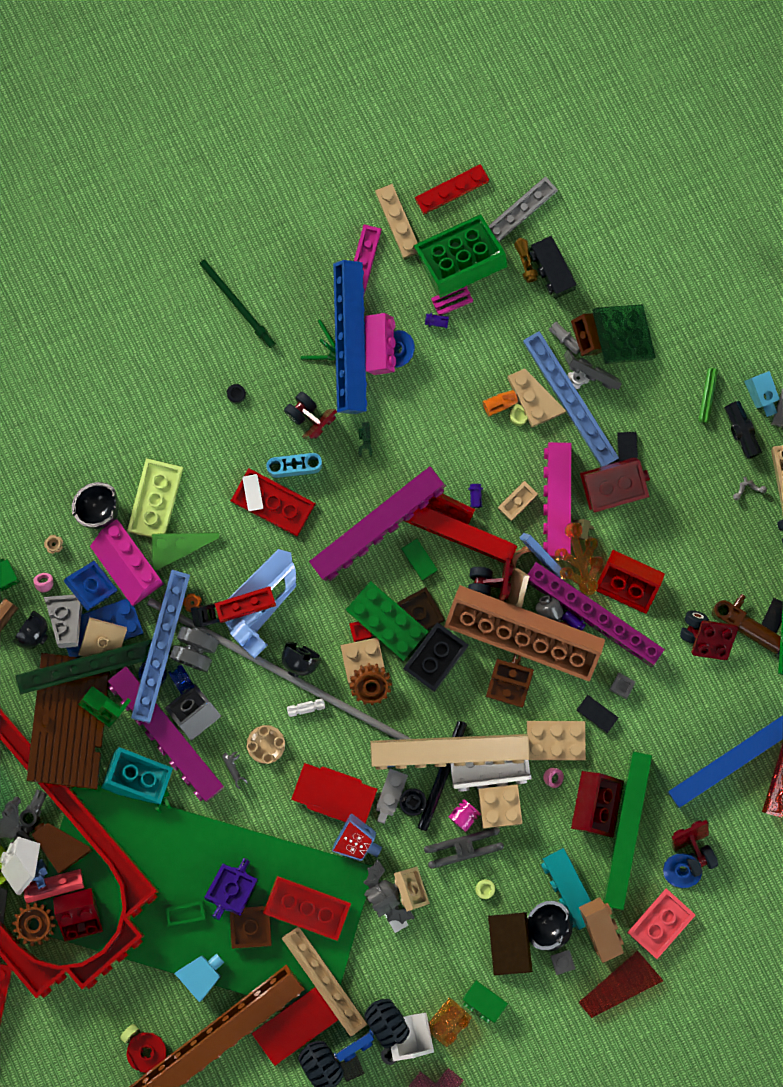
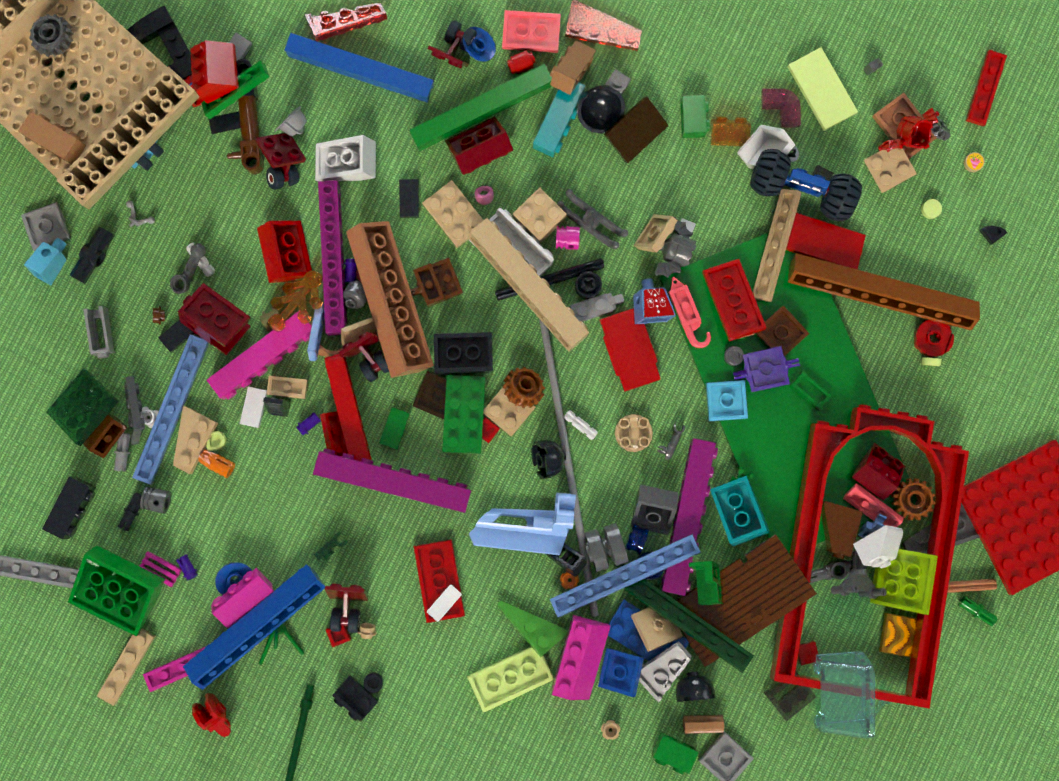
camera: 130 degrees left, 5 degrees up
bright pink piece [33,573,54,593] -> none
black cylinder [71,482,118,530] -> none
medium azure torso [174,953,224,1002] -> none
red plate [214,586,276,623] -> none
medium azure beam [266,453,322,478] -> none
red plate [415,164,489,215] -> none
yellowish green tile [475,879,495,899] -> none
pearl gold piece [514,238,538,283] -> none
flat silver plate [609,673,636,699] -> none
bright green axle [699,368,718,423] -> none
none -> light grey window [83,306,115,359]
none -> black axle [118,492,142,531]
none -> dark grey piece [140,487,171,514]
none -> reddish brown plate [153,306,165,325]
none -> dark grey piece [170,243,206,294]
none -> white axle [186,242,215,277]
none -> red hinge [192,693,231,738]
none -> white tile [240,387,267,428]
none -> black slope [263,397,290,417]
none -> light grey piece [274,106,307,136]
none -> white slope [315,135,376,181]
none -> red tile [325,626,351,648]
none -> black bracket [332,675,379,722]
none -> tan plate [357,623,377,639]
none -> red brick [507,50,536,75]
none -> coral plate [668,277,711,348]
none -> medium azure tile [706,380,748,421]
none -> flat silver tile [724,346,744,366]

